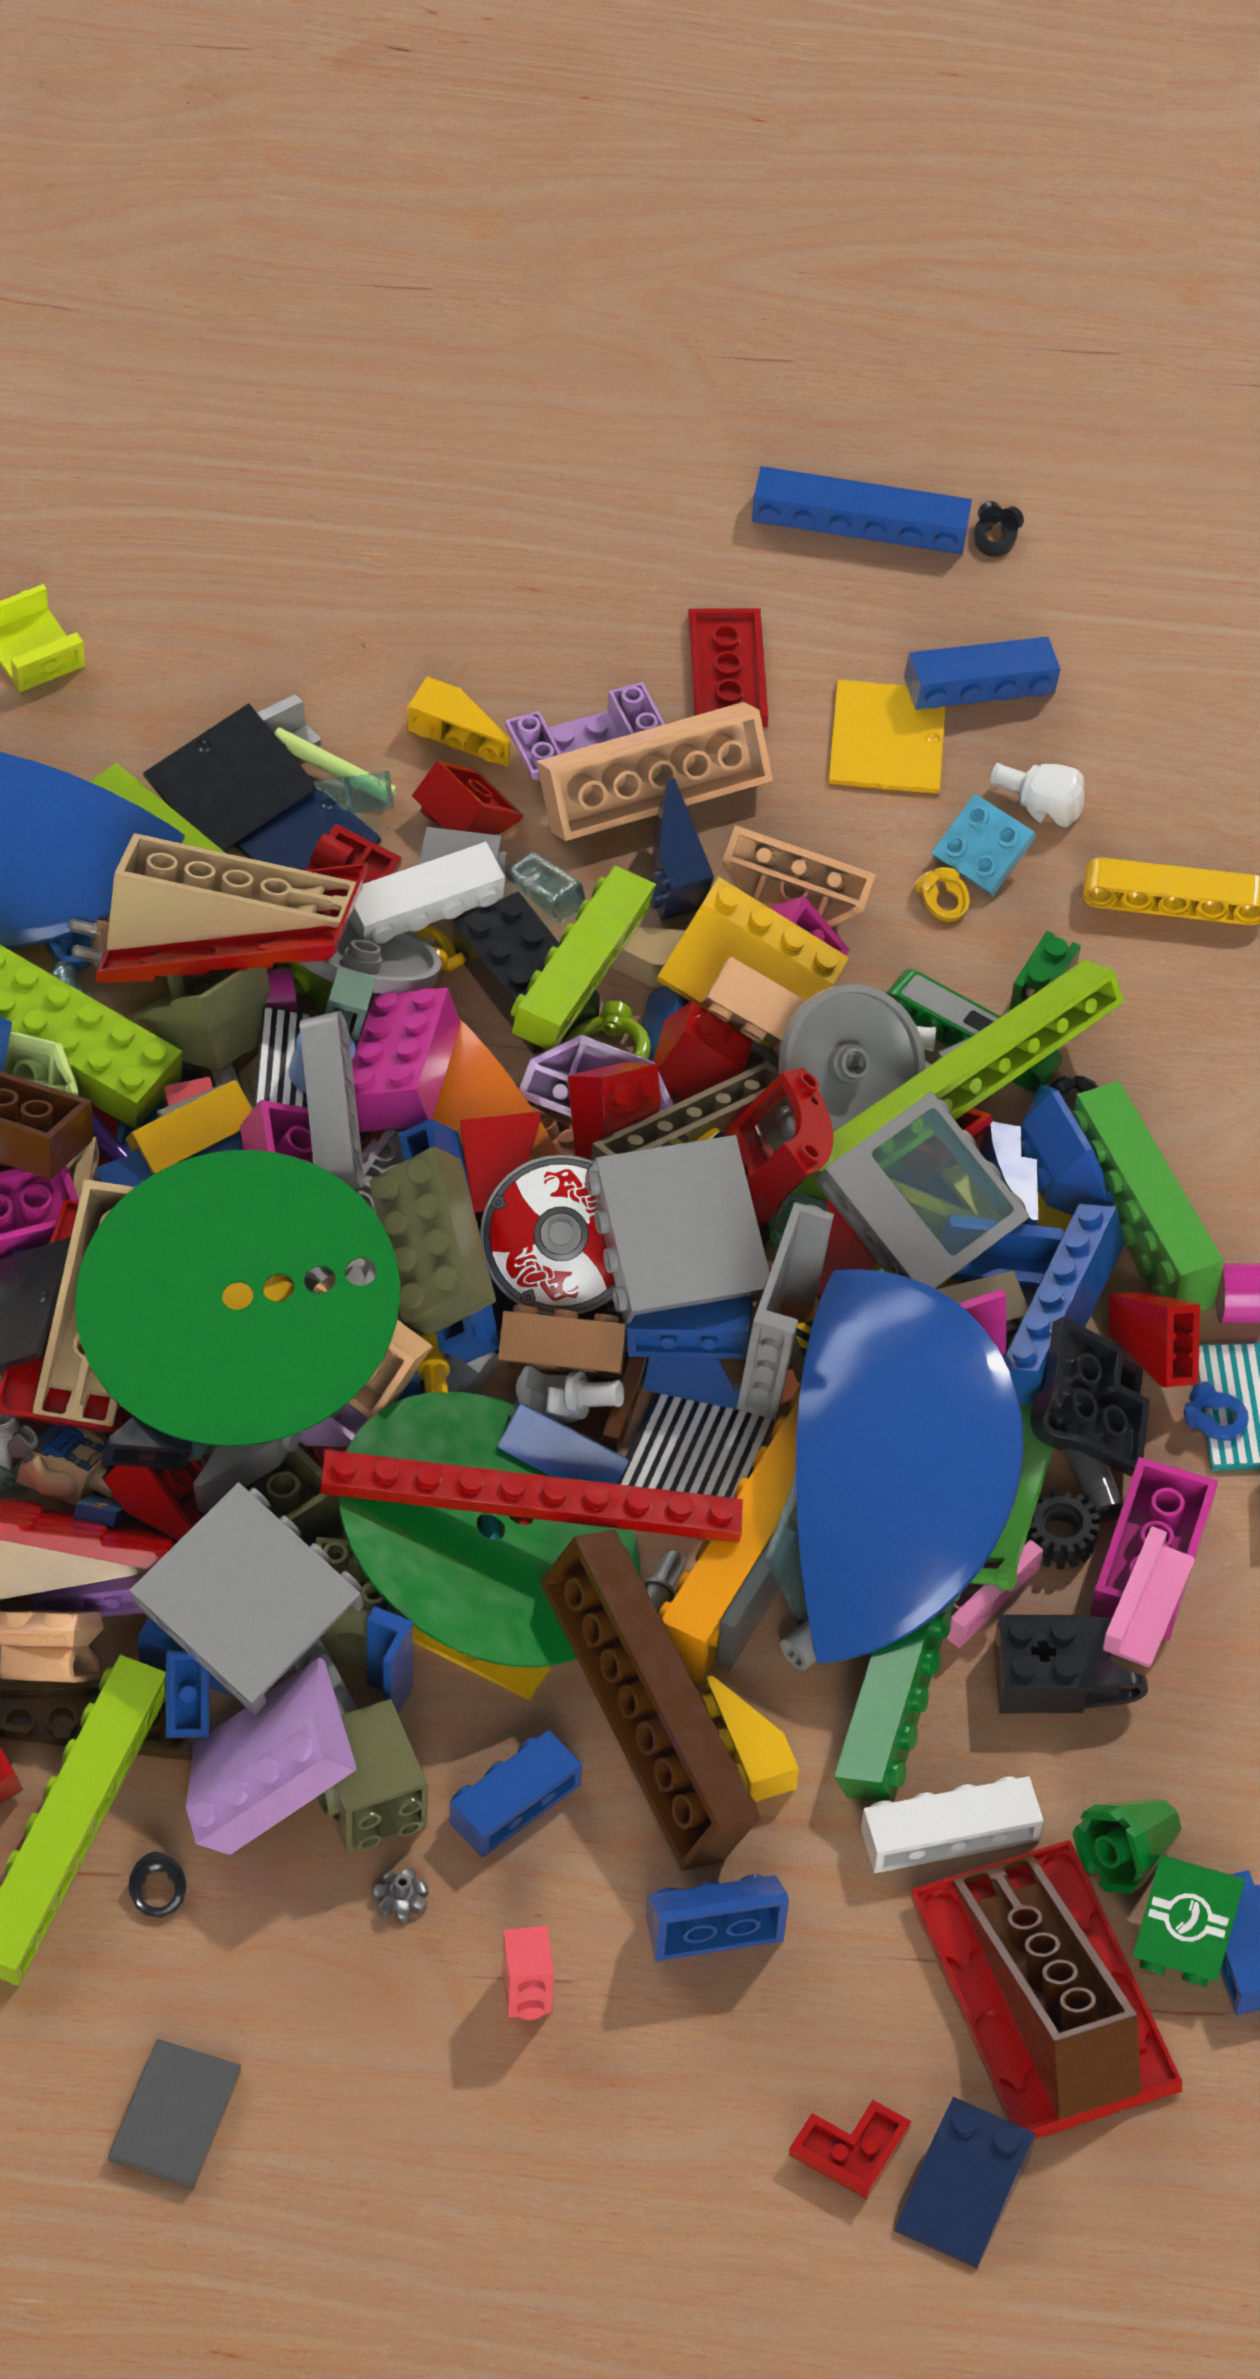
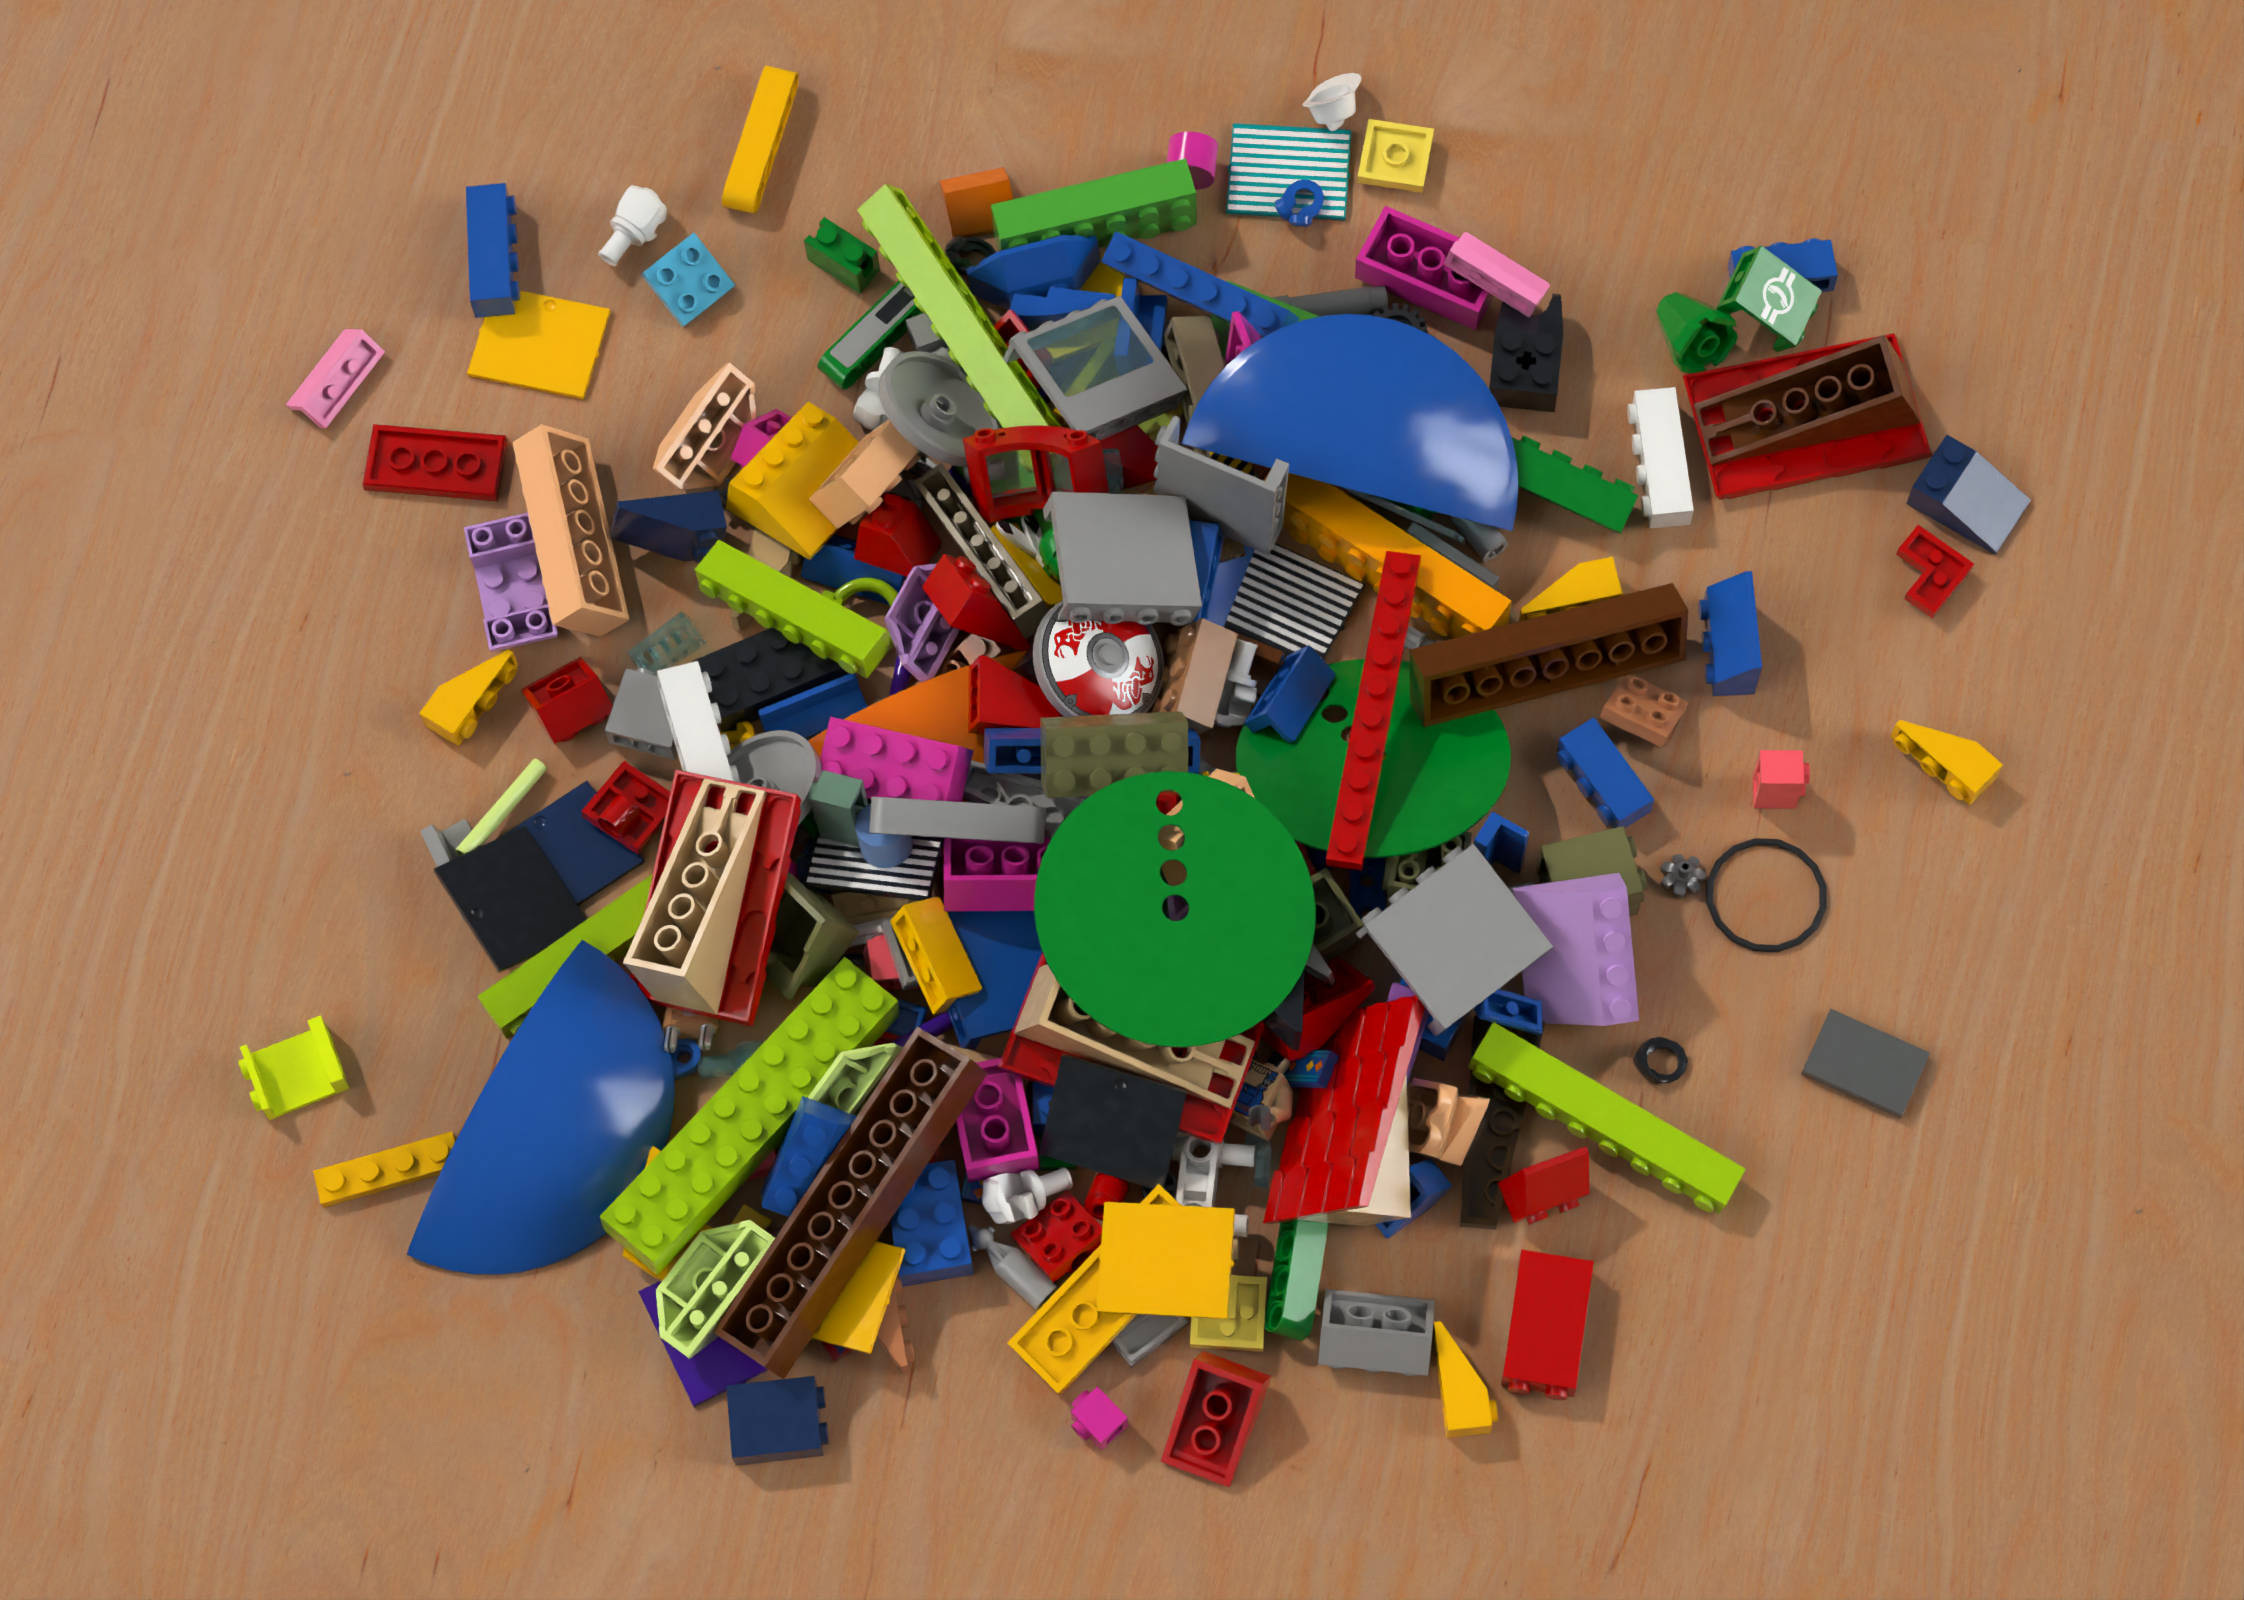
camera: 75 degrees left, 15 degrees up
clear light blue slope [314,771,394,814] -> none
blue brick [752,466,972,555] -> none
yellow piece [913,867,970,922] -> none
black piece [974,501,1024,557] -> none
black slope [1030,1317,1150,1477] -> none
red slope [1108,1291,1200,1388] -> none
none -> bright pink panel [286,329,385,429]
none -> blue panel [758,674,868,741]
none -> orange slope [939,167,1013,237]
none -> nougat plate [1599,674,1689,748]
none -> black piece [1706,838,1827,952]
none -> yellow slope [1891,720,2003,805]

